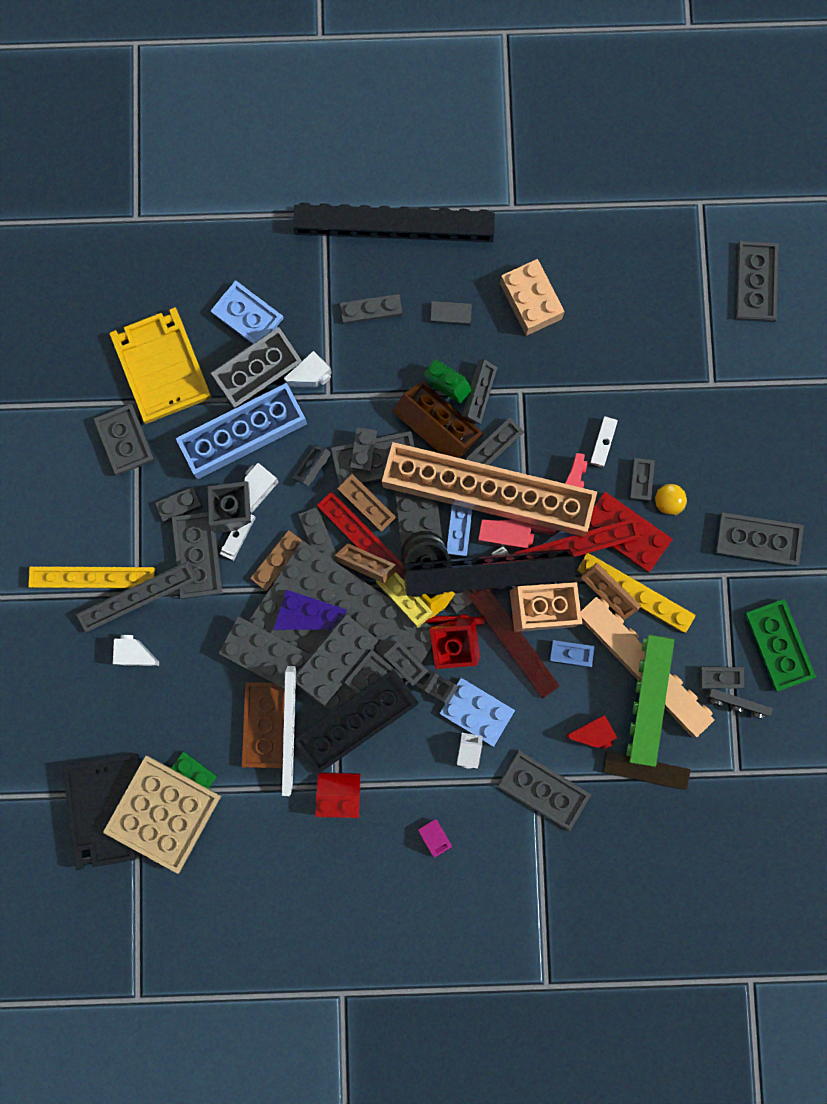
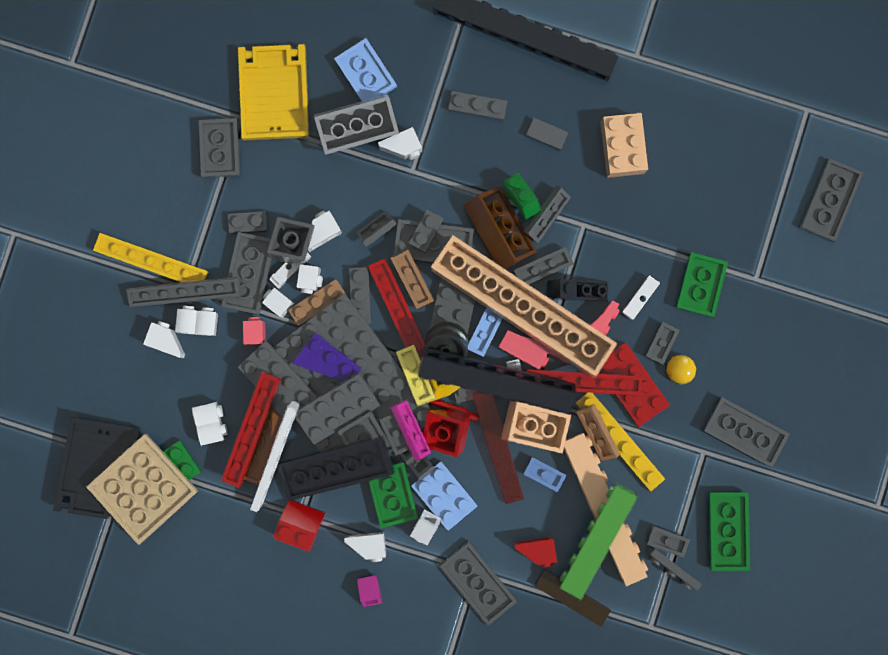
camera: 15 degrees right, 5 degrees up
light blue brick [176,383,307,479] -> none
medium nougat plate [335,544,397,583] -> none
none -> white brick [175,306,218,336]
none -> white brick [192,402,228,446]
none -> red plate [221,371,282,488]
none -> coral brick [243,317,266,345]
none -> white brick [262,288,294,318]
none -> white brick [297,265,323,294]
none -> white slope [344,532,386,562]
none -> green plate [369,462,418,528]
none -> dark pink tile [391,400,431,461]
none -> black slope [548,279,608,301]
none -> green plate [676,252,728,318]

